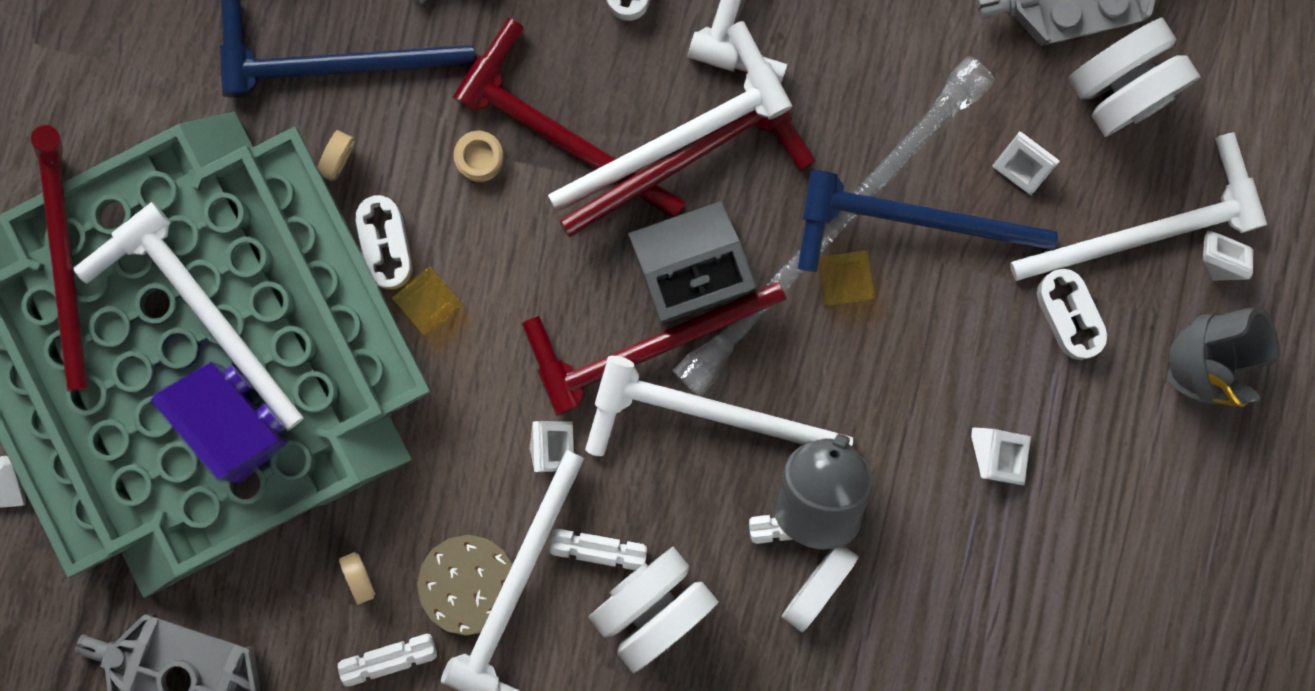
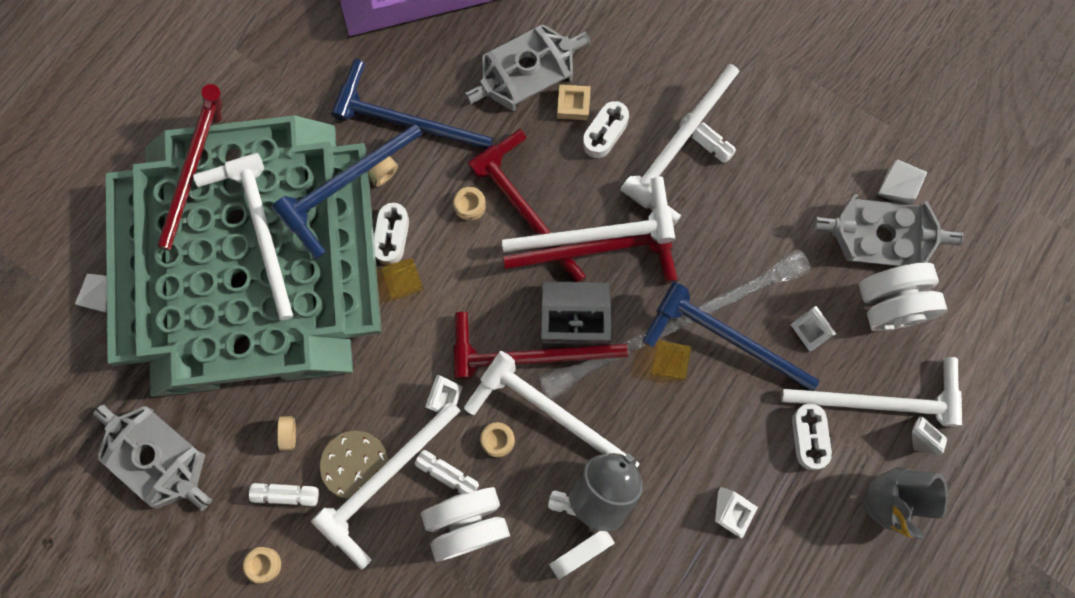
camera: 20 degrees right, 10 degrees down
dark purple slope [150,361,288,483] -> none
none -> dark blue bar [271,124,422,260]
none -> tan tile [480,422,515,458]

